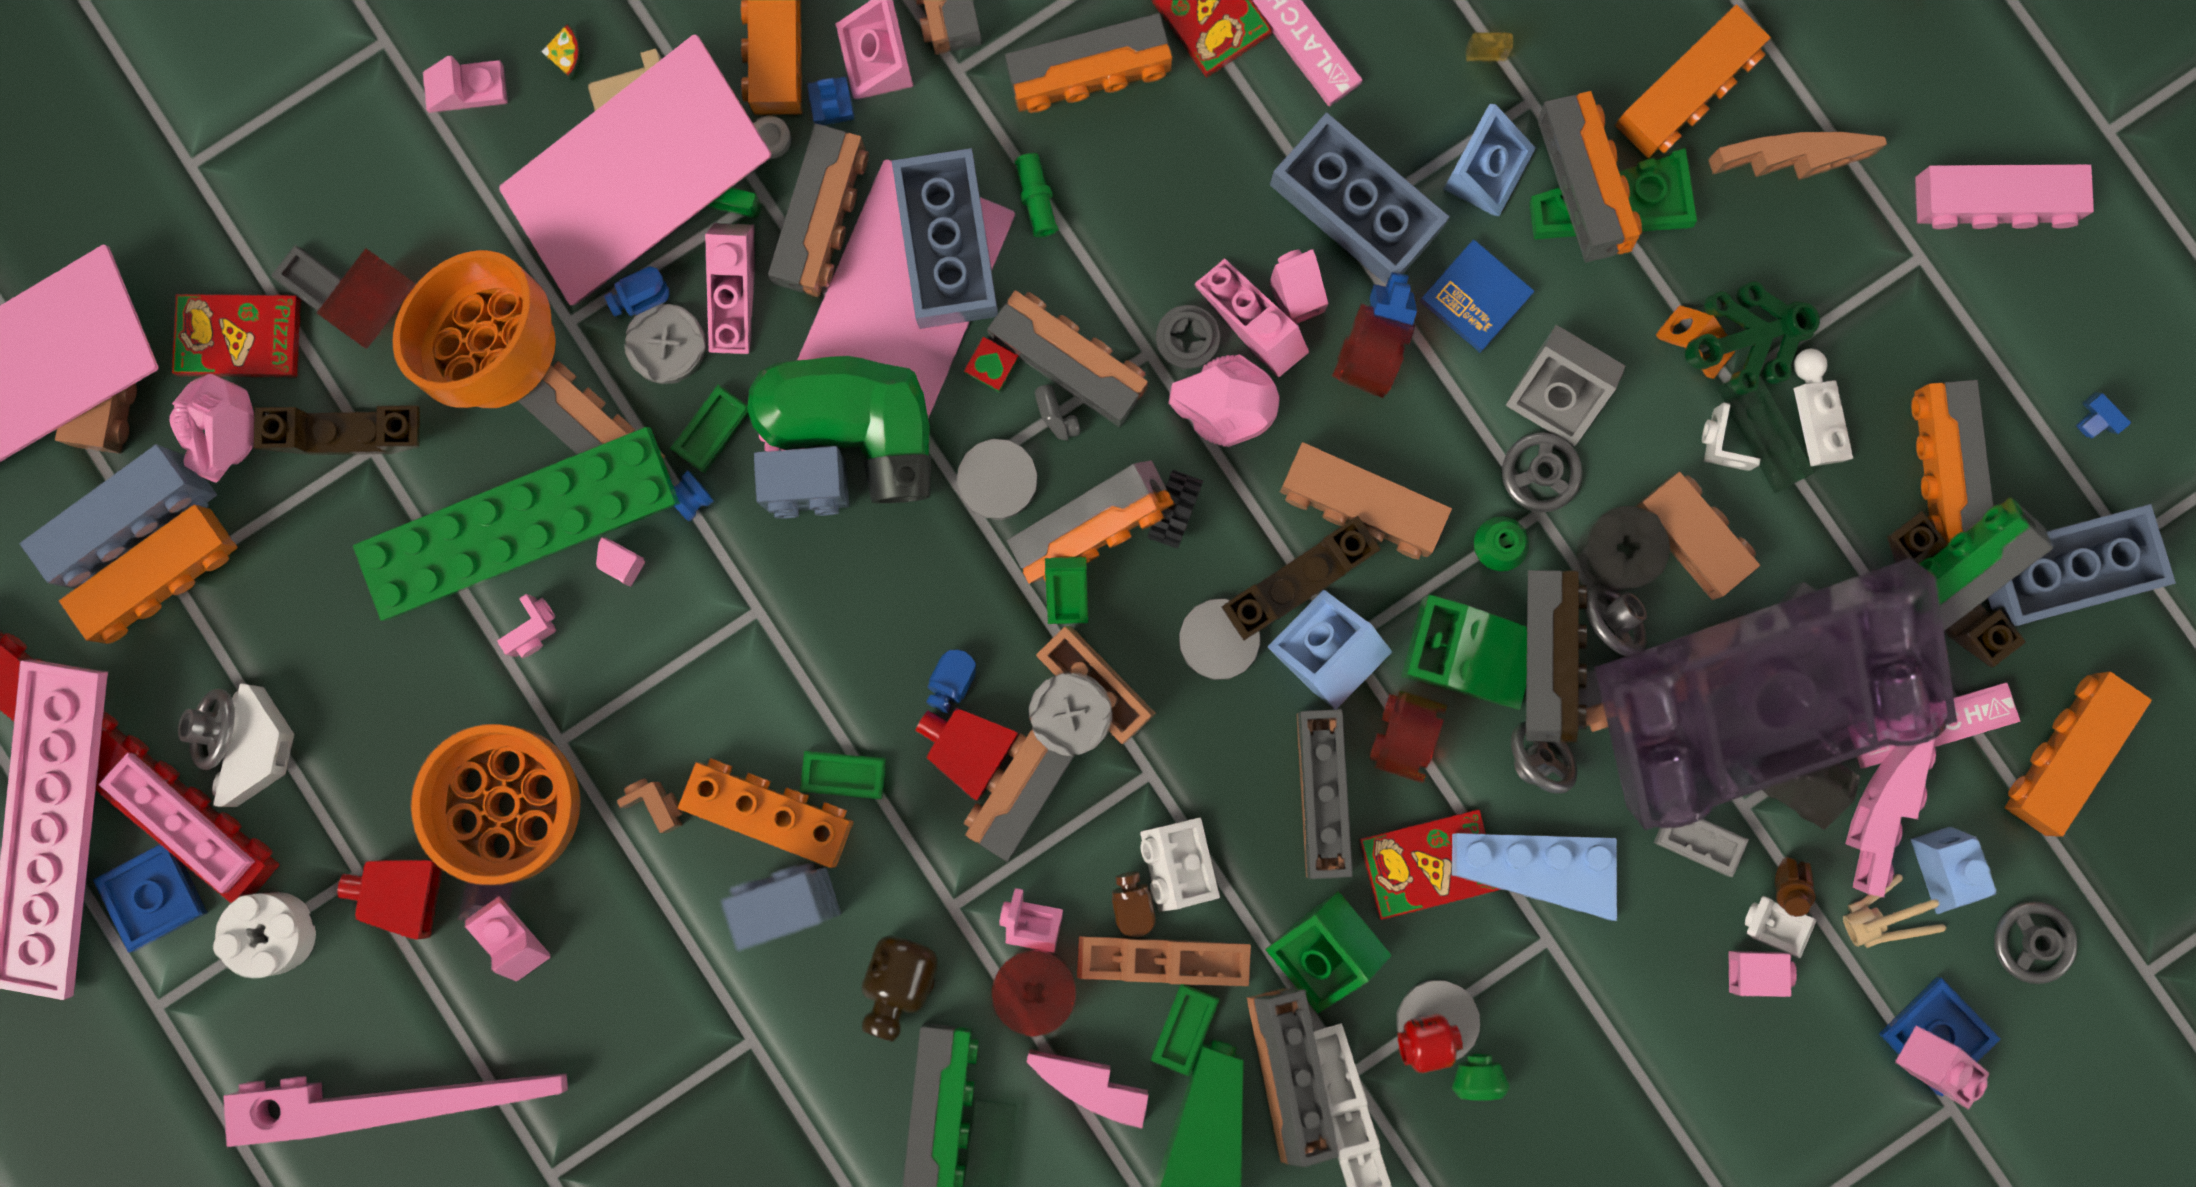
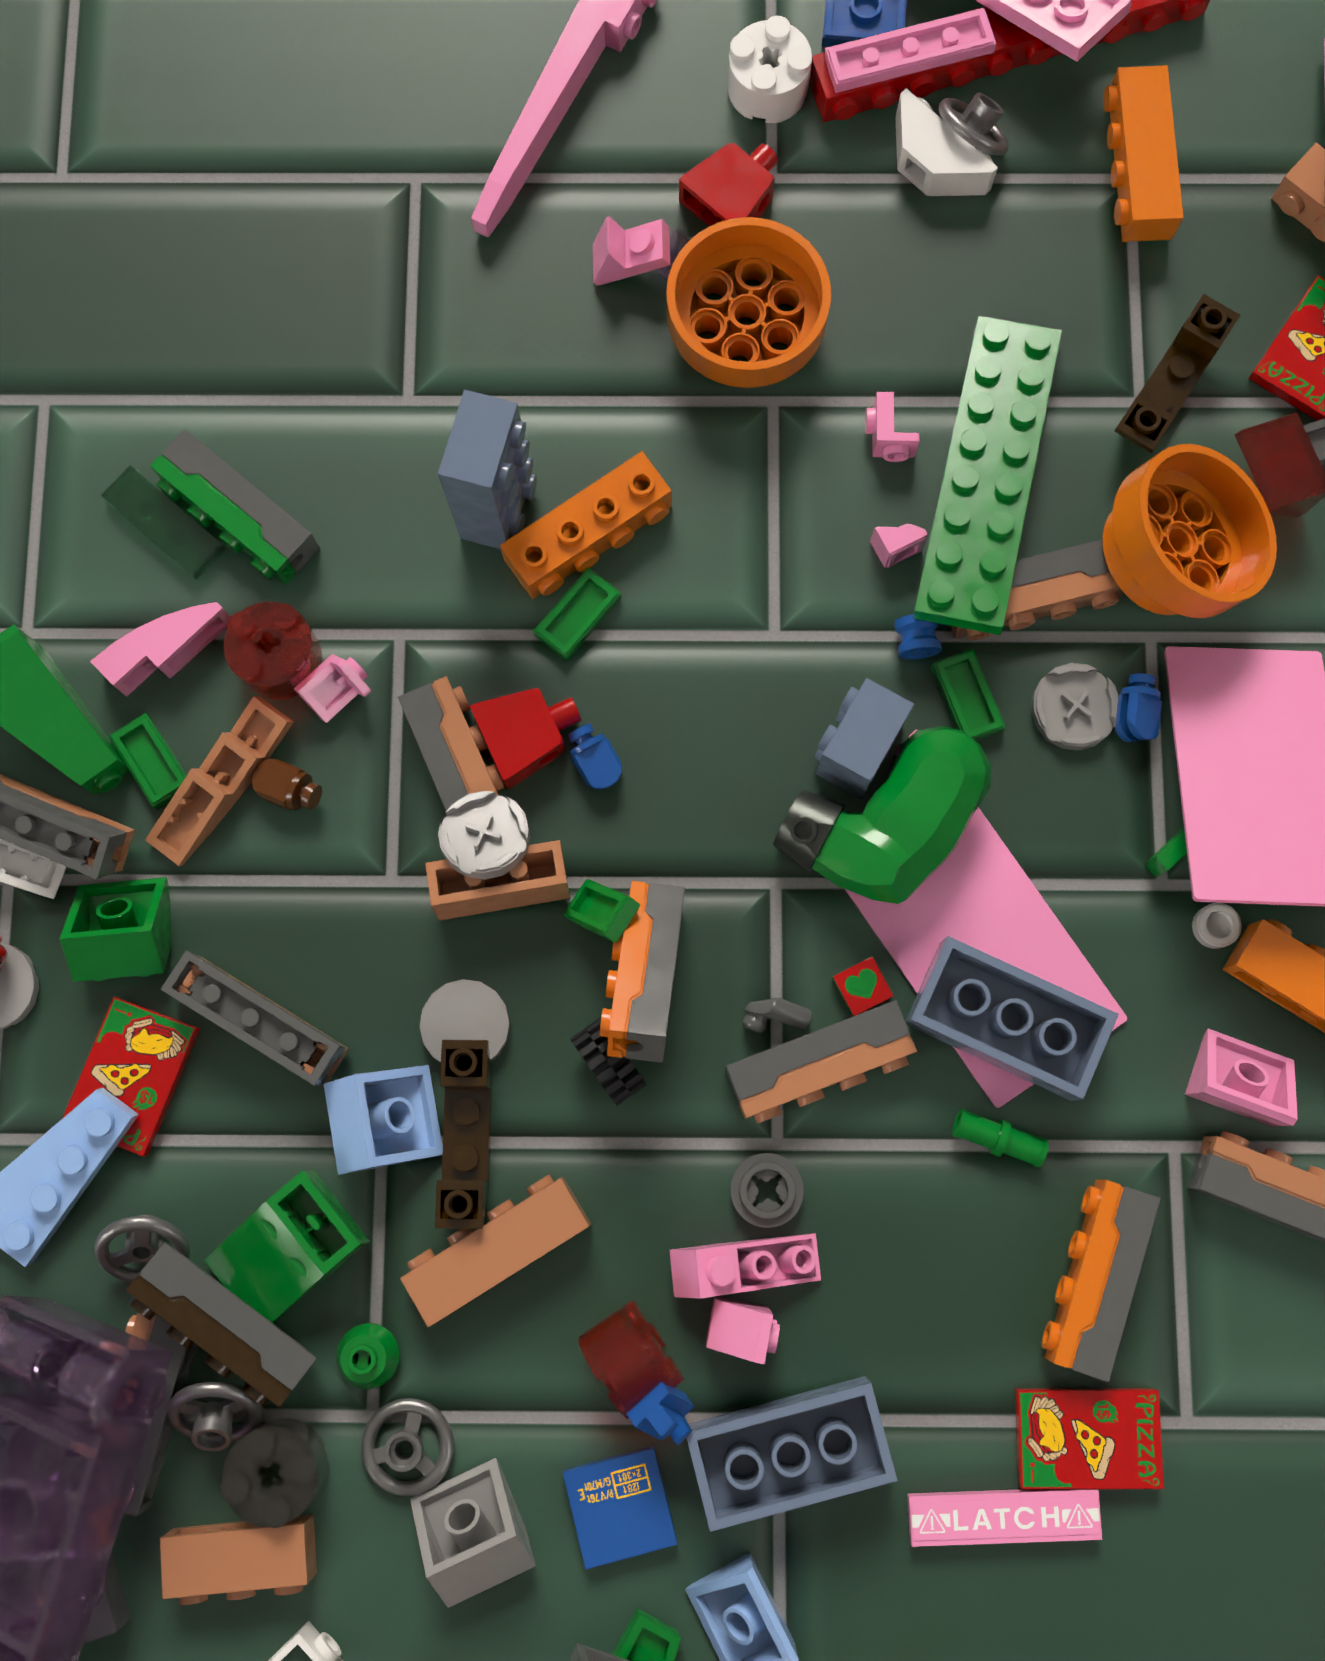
camera: 125 degrees right, 5 degrees down
sand blue brick [19,444,217,589] -> none
bright pink helmet [170,374,254,483] -> none
nougat bracket [617,778,683,833] -> none
bright pink slope [705,223,755,354] -> none
piece [768,123,869,297] -> none
blue tile [807,77,854,125] -> none
dark brown piece [861,935,938,1042] -> none
light grey tile [957,439,1038,520] -> none
white bracket [1141,818,1220,912] -> none
bright pink helmet [1169,354,1280,447] -> none
clear red brick [1370,690,1448,784] -> none

